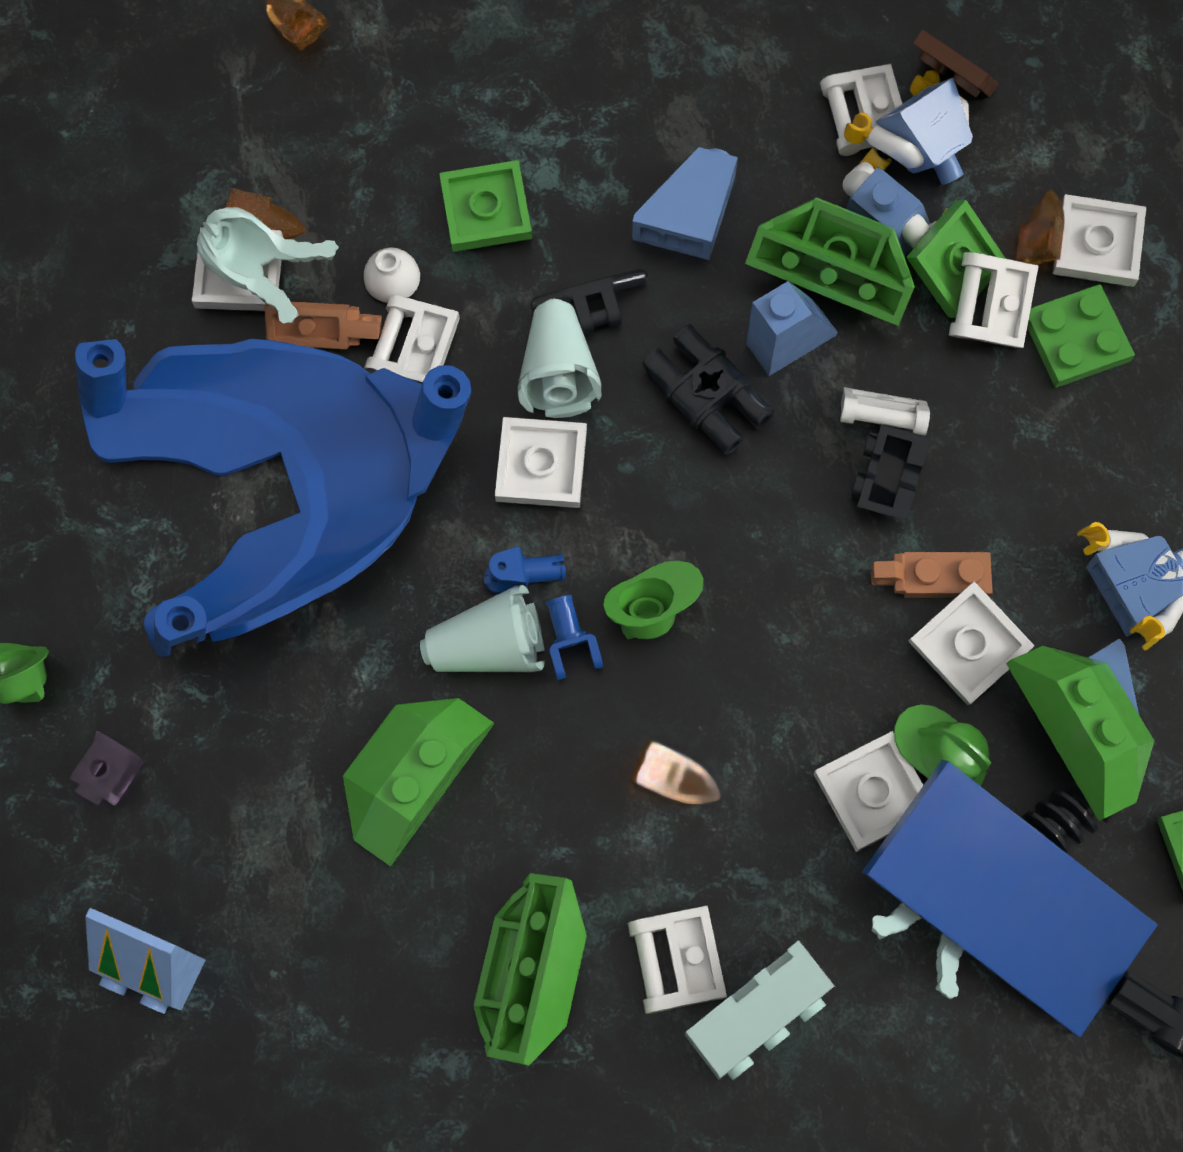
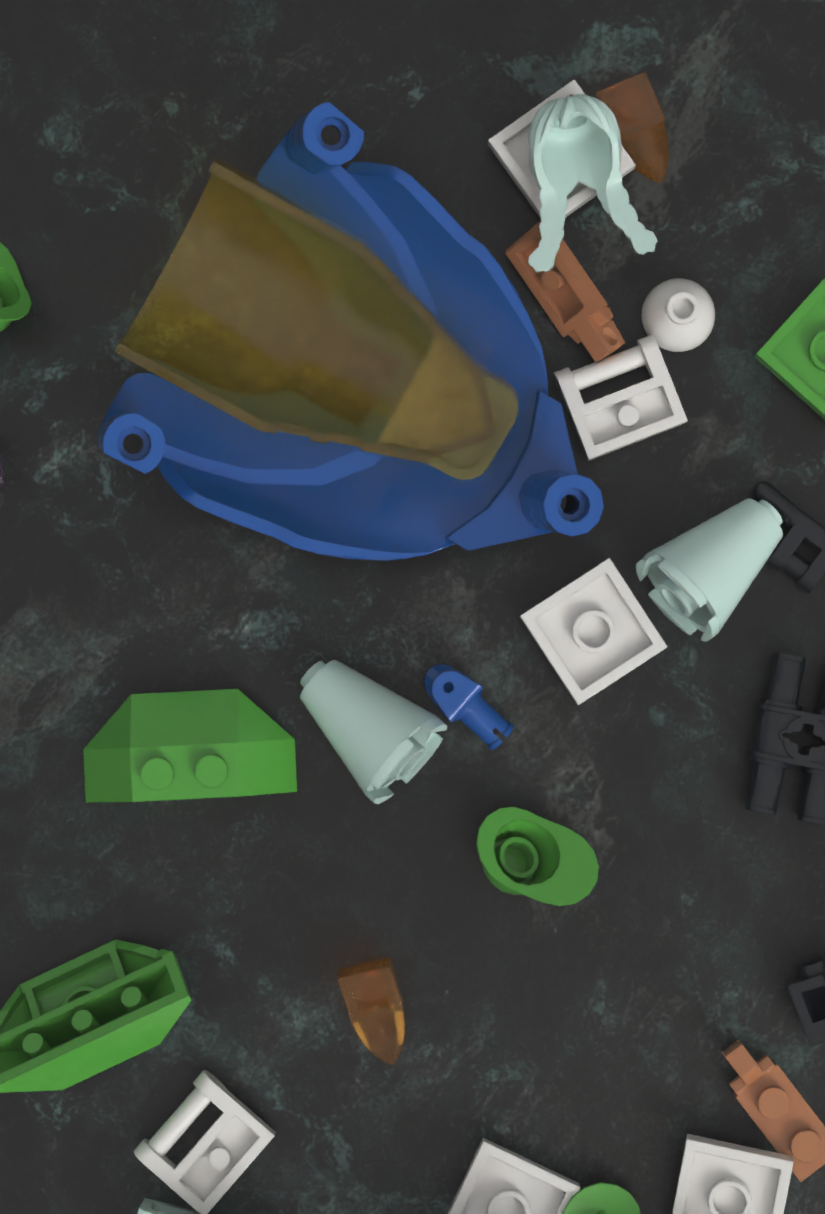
camera: 55 degrees right, 15 degrees up
blue piece [545,595,603,681] -> none
none -> clear yellow windscreen [115,157,519,480]

